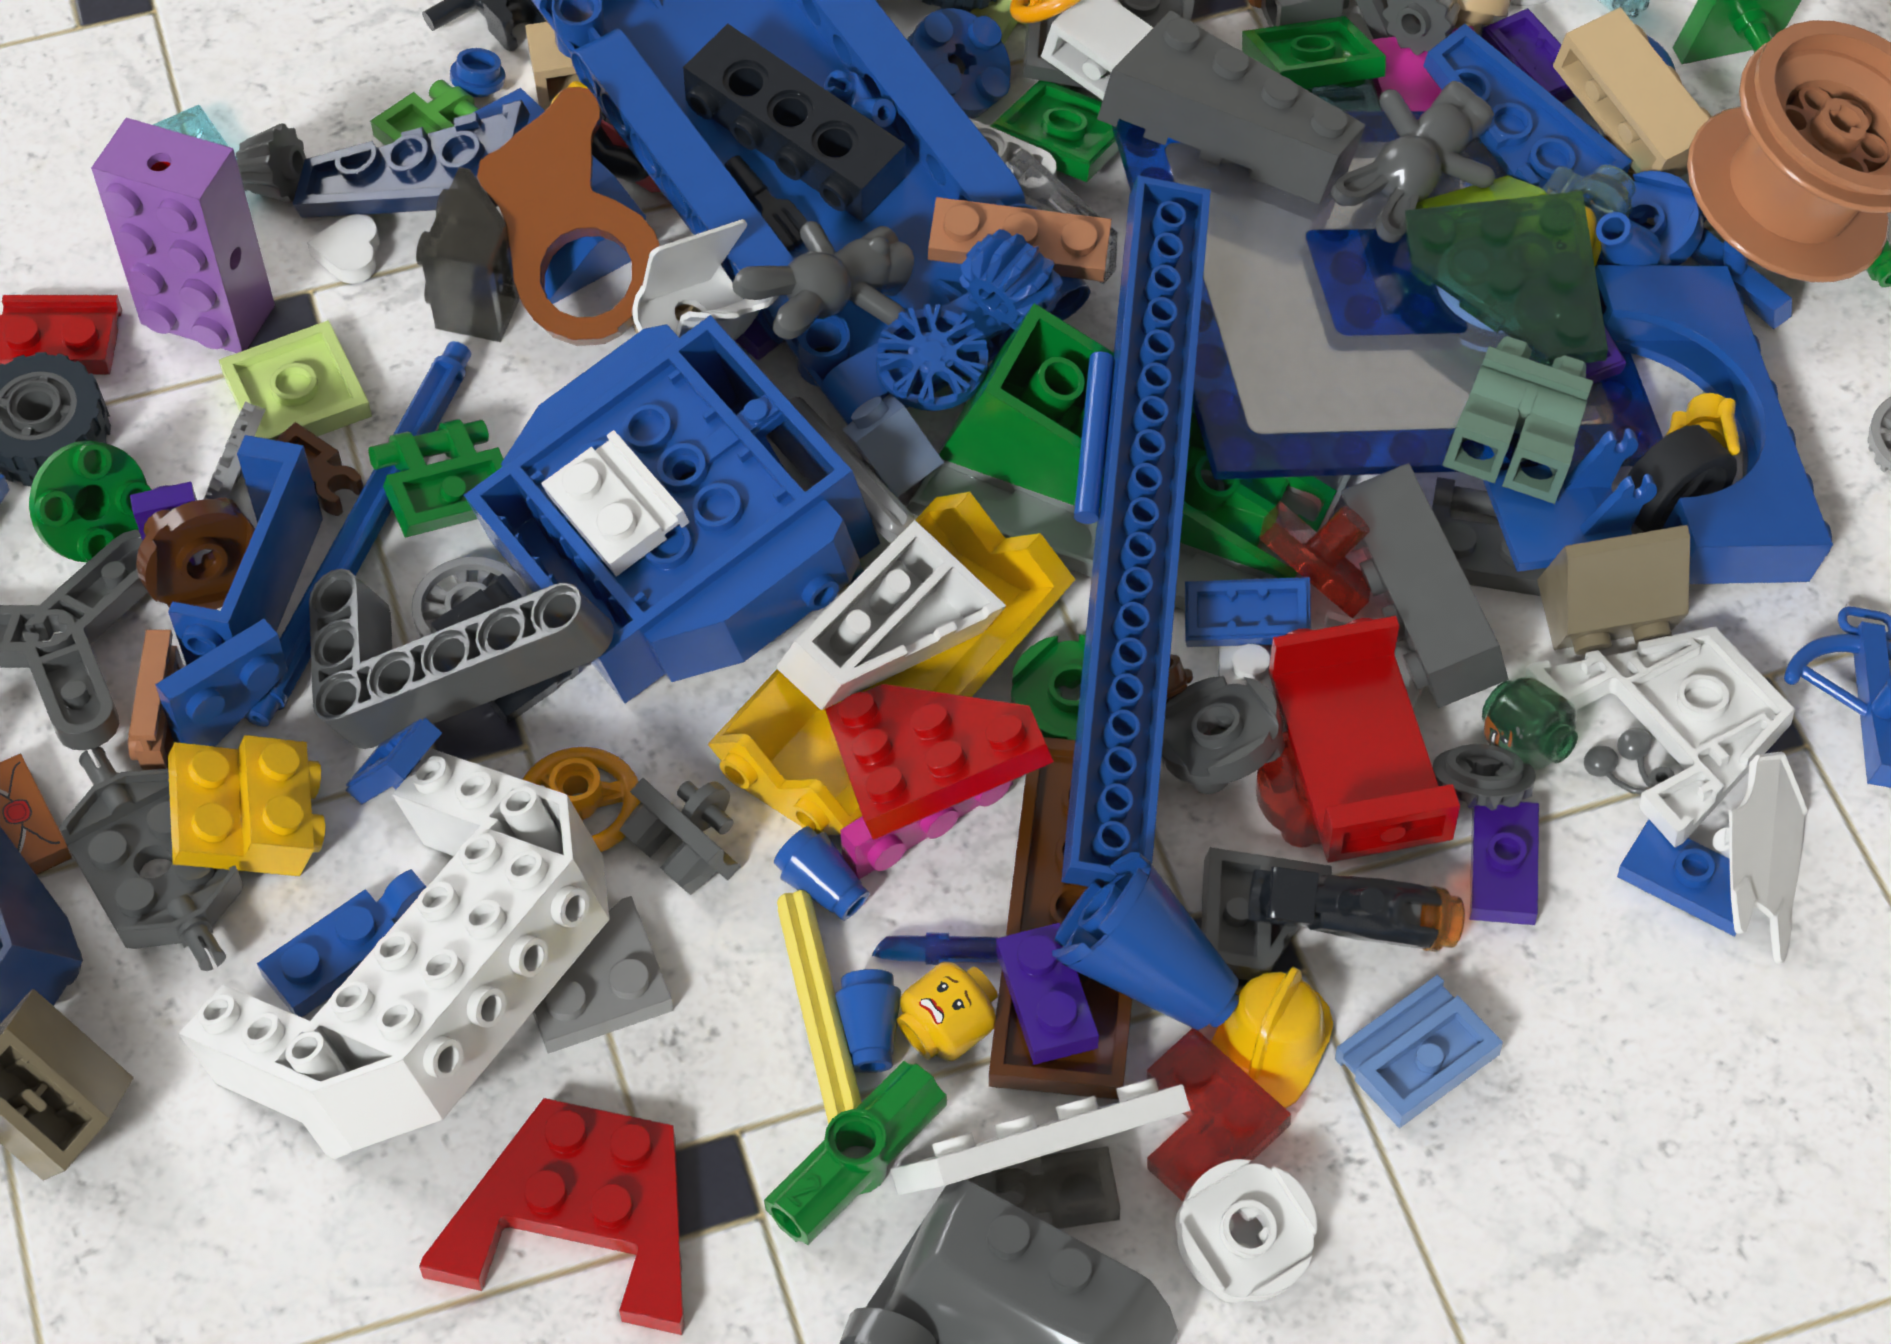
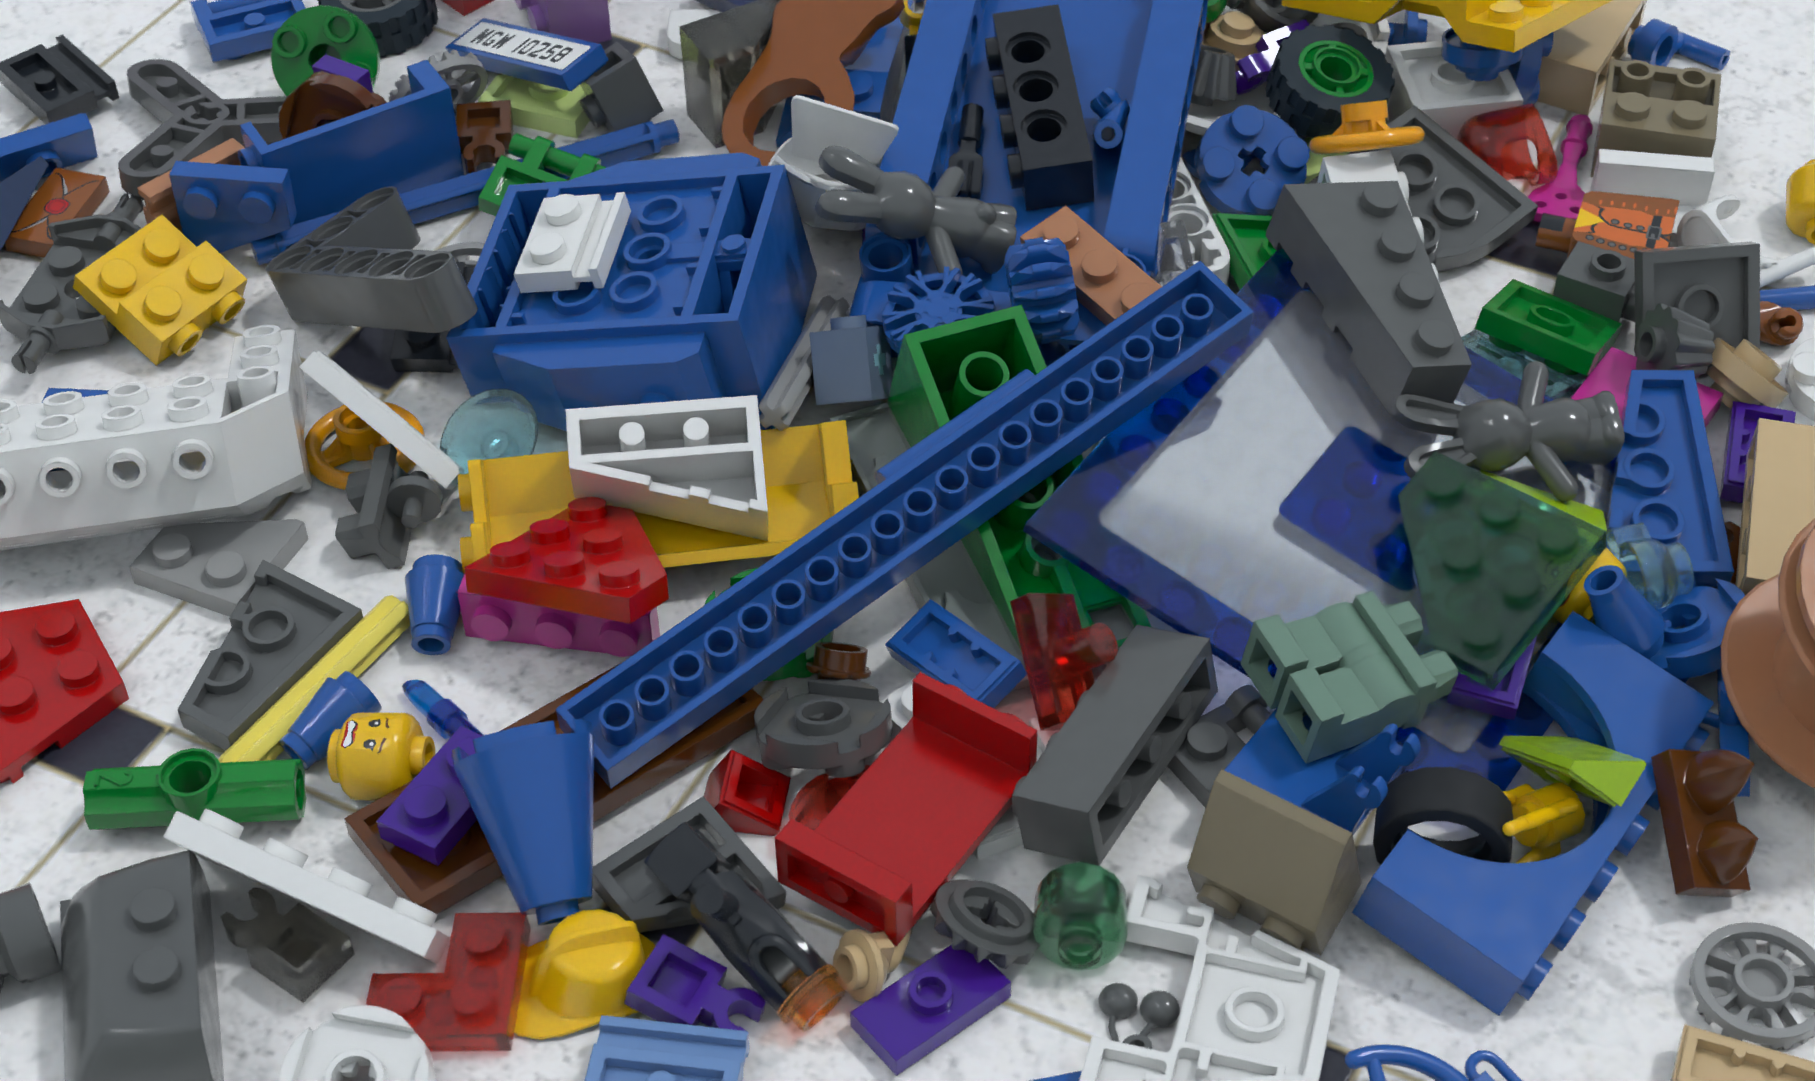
camera: 45 degrees right, 10 degrees down
blue plate [345,718,442,805] -> none
none -> dark grey wing [177,560,363,750]
none -> white tile [299,350,465,490]
none -> clear light blue piece [440,389,538,485]
none -> tile [445,18,609,91]
none -> dark grey brick [580,42,664,132]
none -> dark purple plate [625,934,766,1031]
none -> red slope [704,749,791,836]
none -> tan plate [833,928,913,1003]
none -> lime slope [1499,736,1646,807]
none -> reddish brown tile [1651,749,1758,897]

